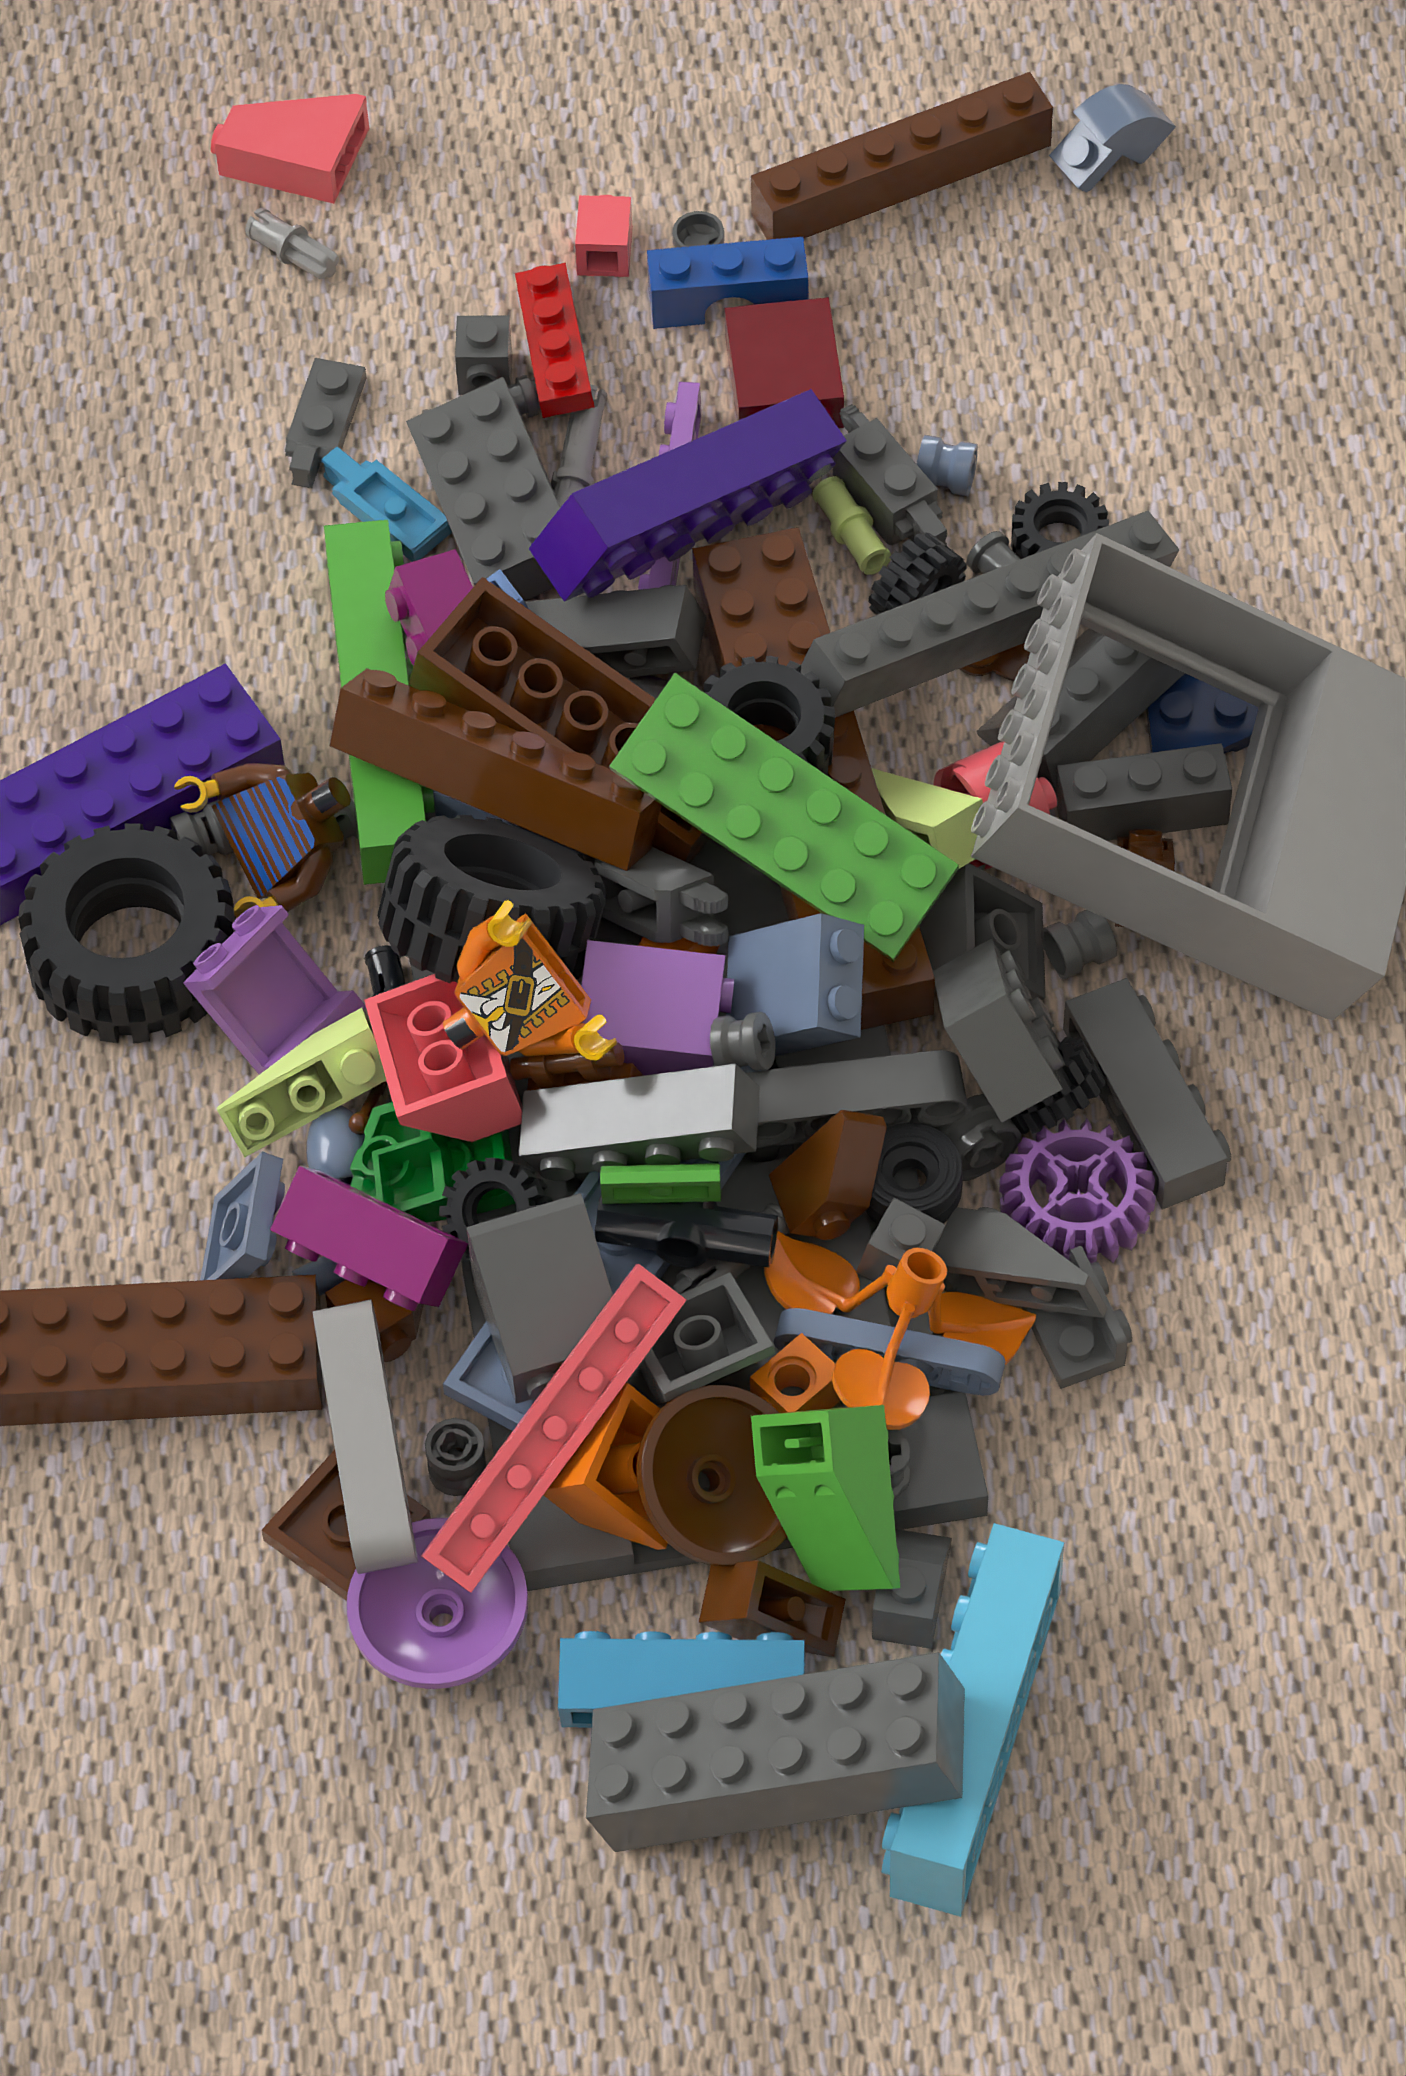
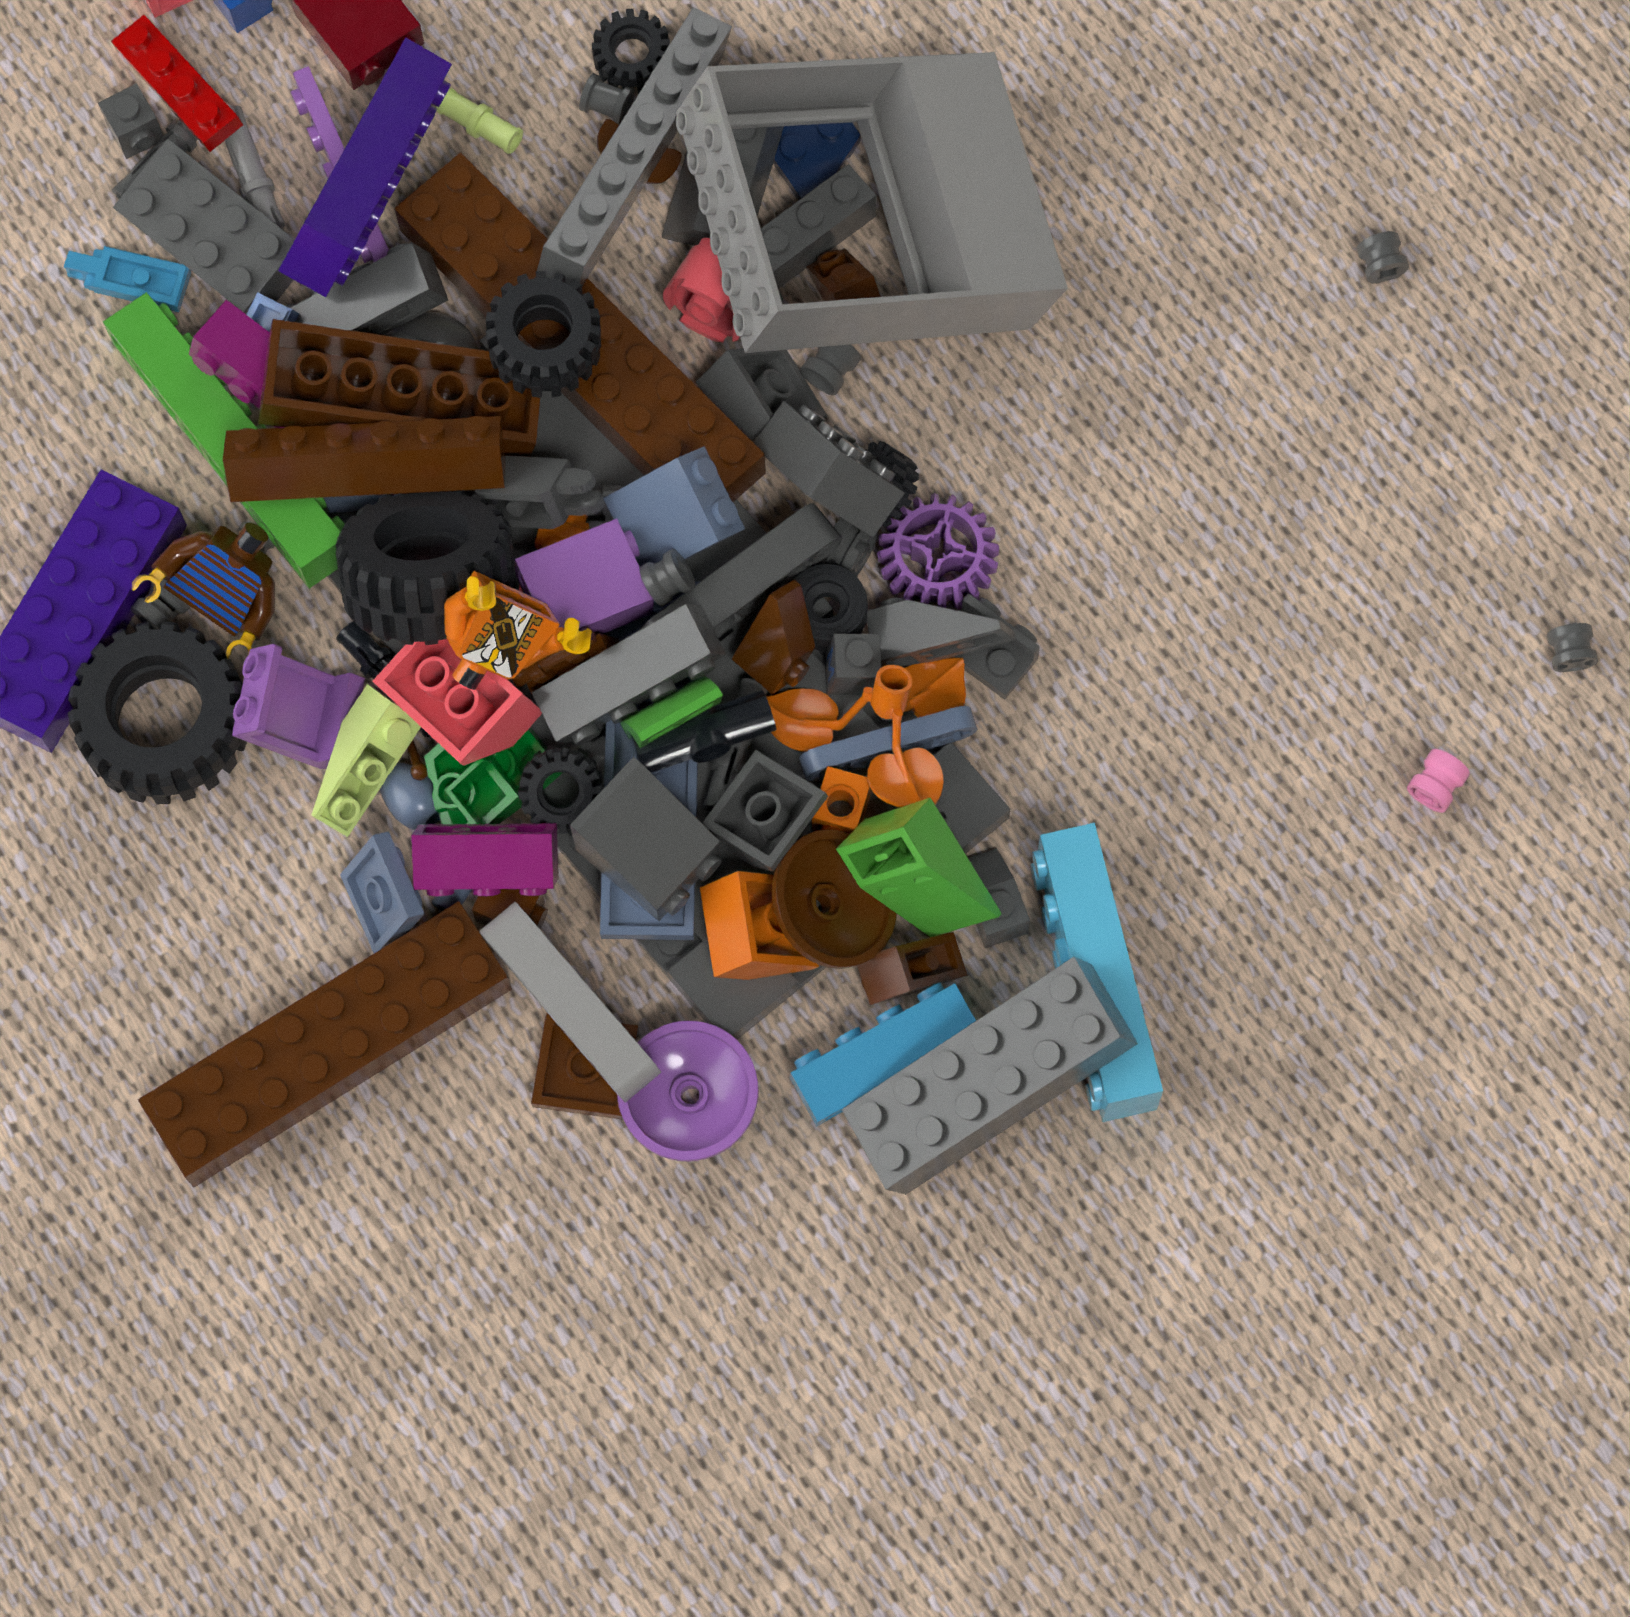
camera: 30 degrees left, 15 degrees up
dark grey hinge [285,358,367,488] -> none
coral plate [421,1264,686,1593] -> none
dark grey wheel [425,1418,487,1496] -> none
bright green plate [609,673,959,962] -> none
dark grey hinge [833,404,947,546] -> none
black tyre [868,532,967,615] -> none
yellowish green slope [871,768,983,869] -> none
sand blue wheel [917,435,978,497] -> none
dark grey brick [1063,978,1231,1210] -> none

